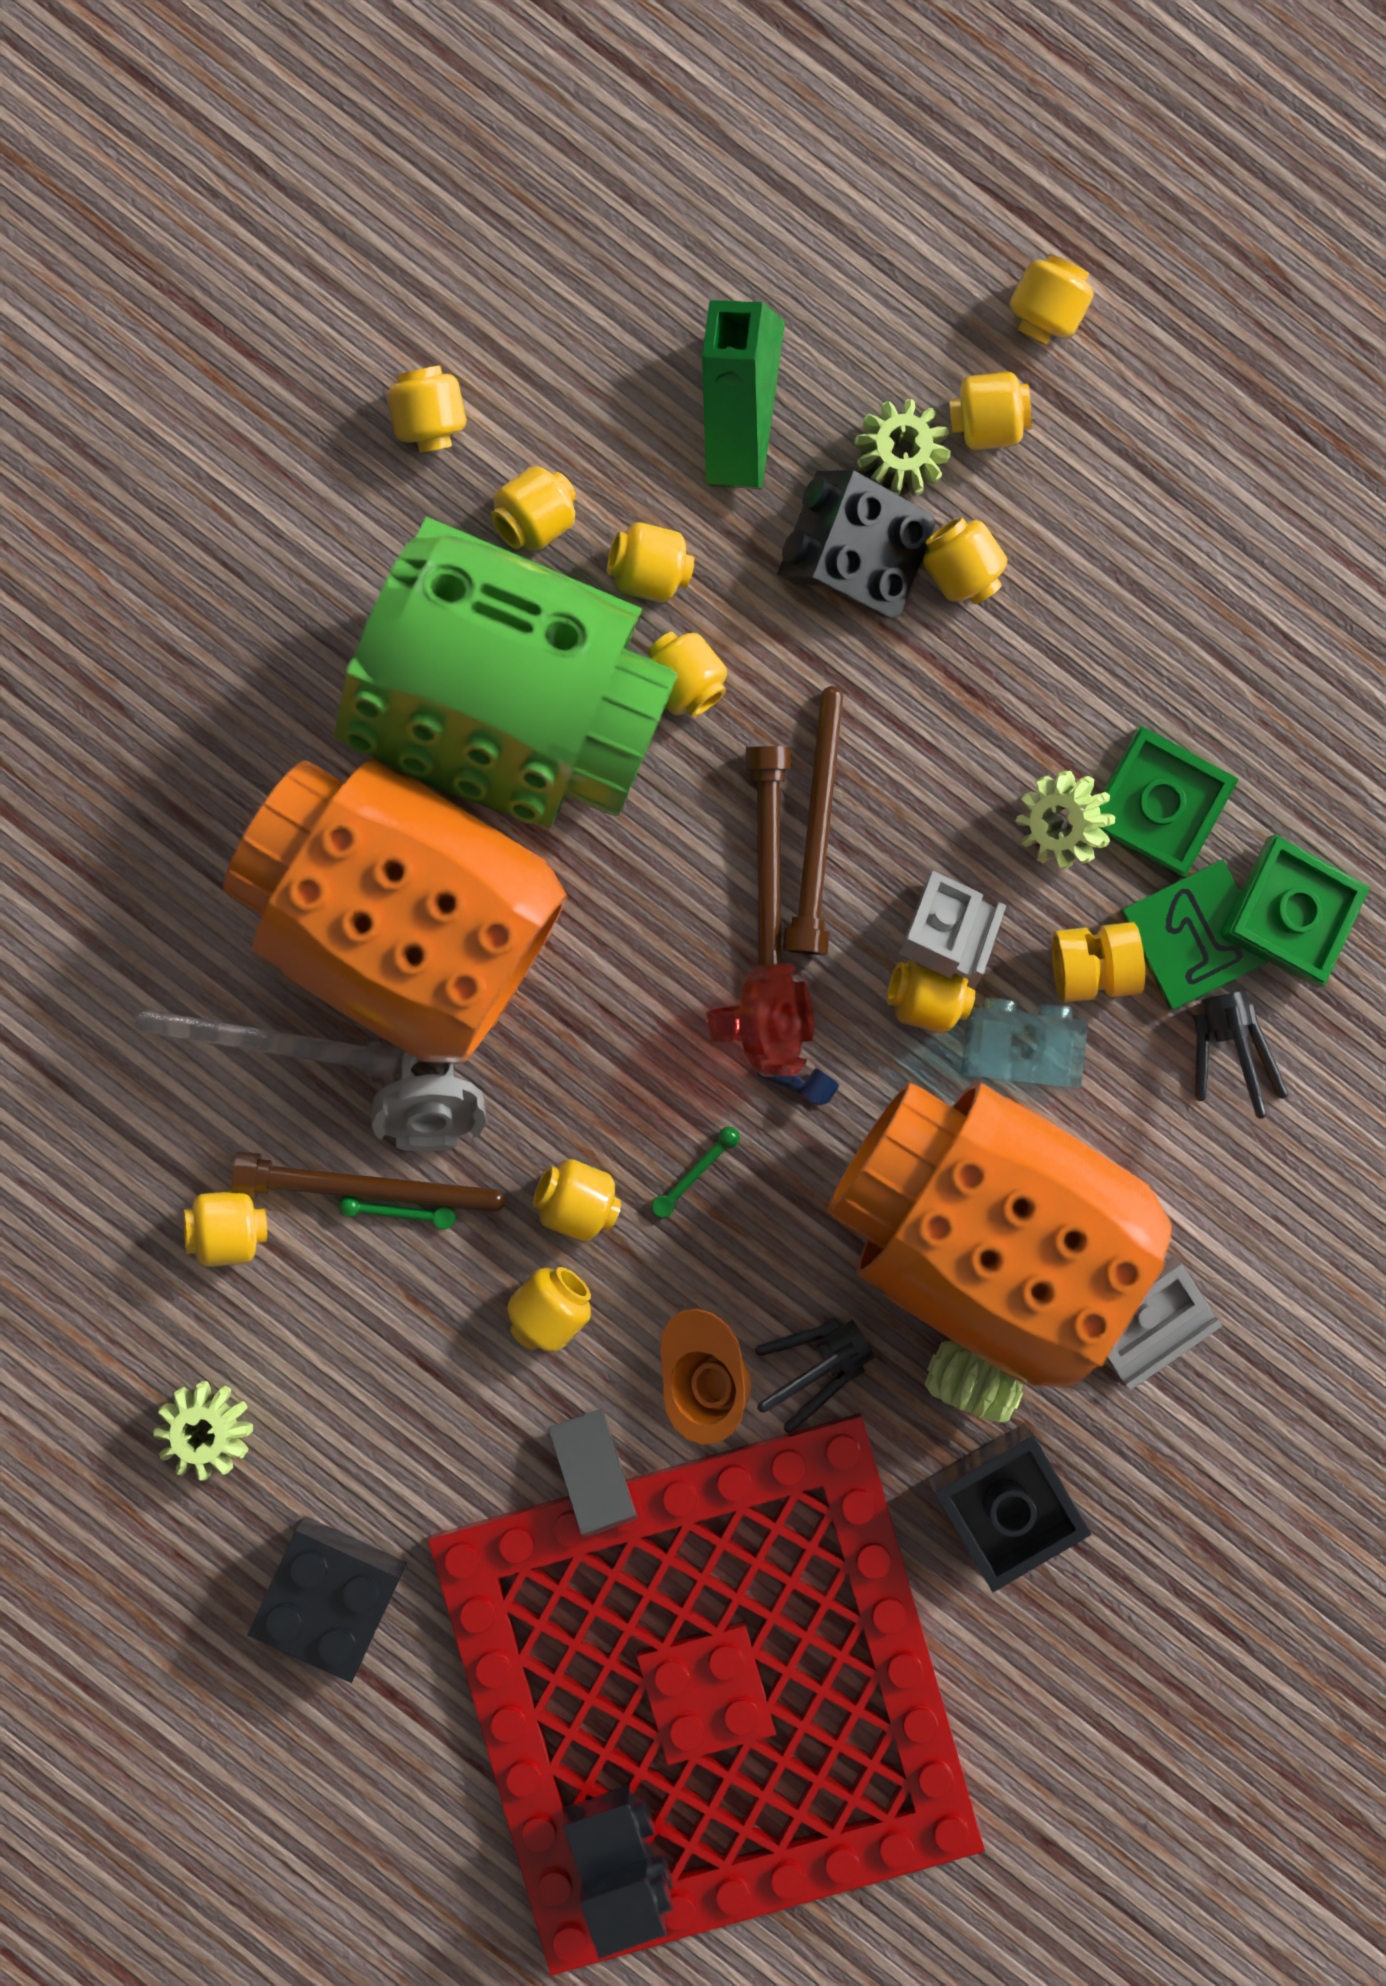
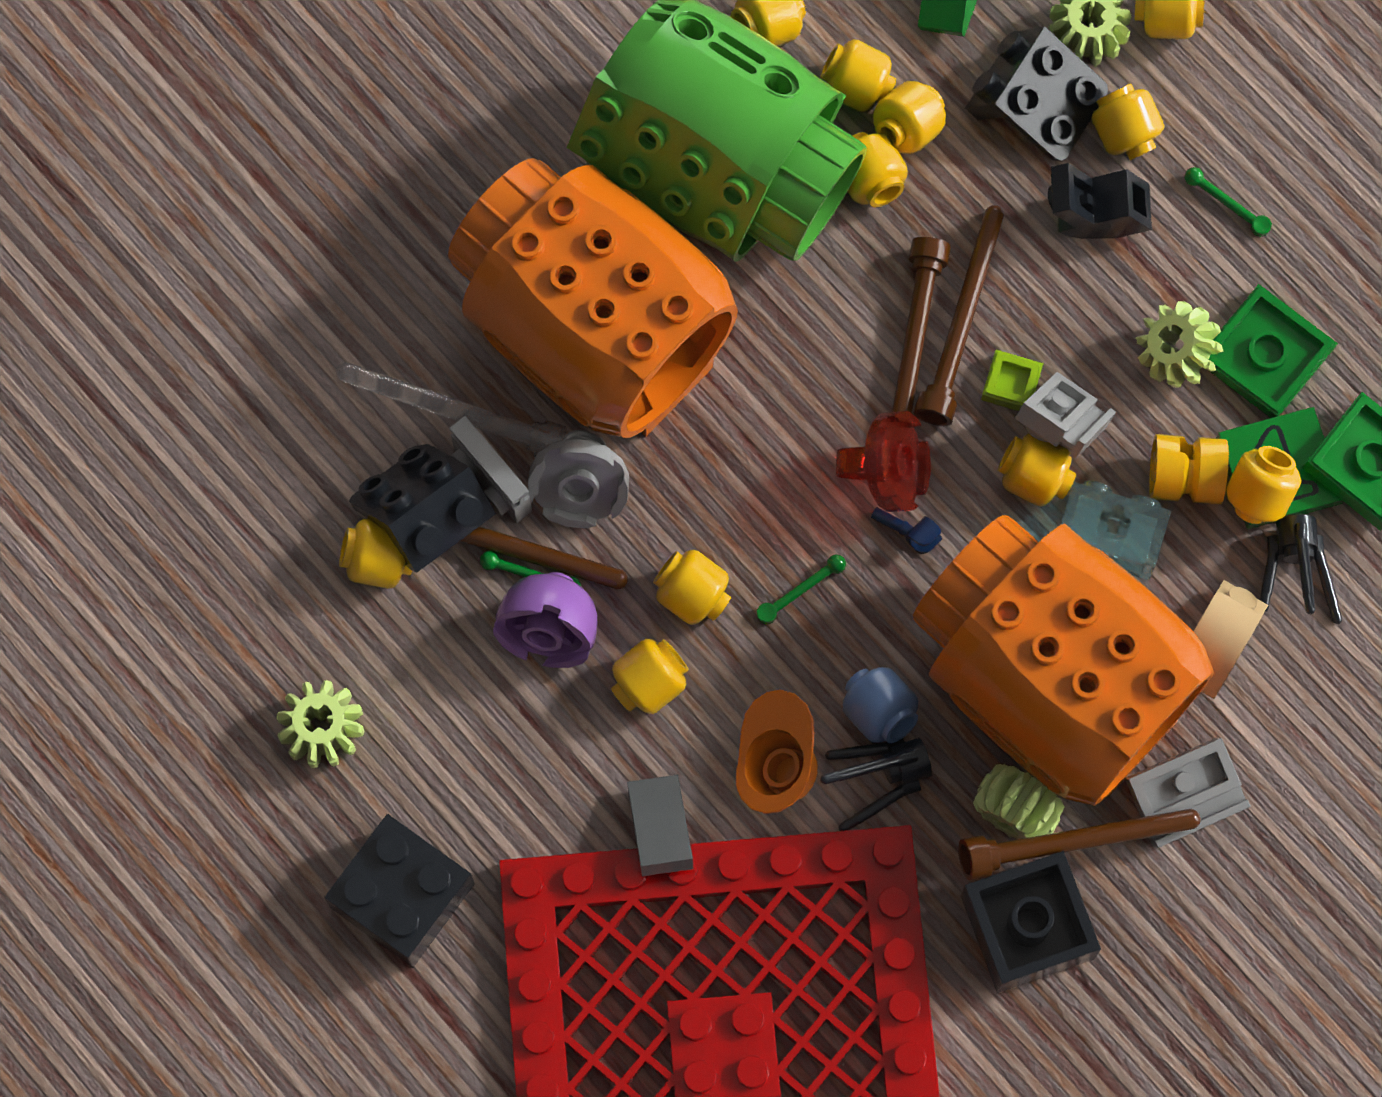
camera: 10 degrees right, 15 degrees down
none -> black bracket [349,444,496,573]
none -> light grey plate [449,416,532,523]
none -> medium lavender cylinder [493,572,598,668]
none -> medium blue head [843,667,918,743]
none -> yellow head [873,81,946,154]
none -> reddish brown piece [958,809,1201,880]
none -> lime tile [981,350,1044,411]
none -> black brick [1048,163,1152,239]
none -> green hinge [1184,167,1272,237]
none -> tan brick [1194,580,1268,699]
none -> yellow head [1226,446,1302,524]

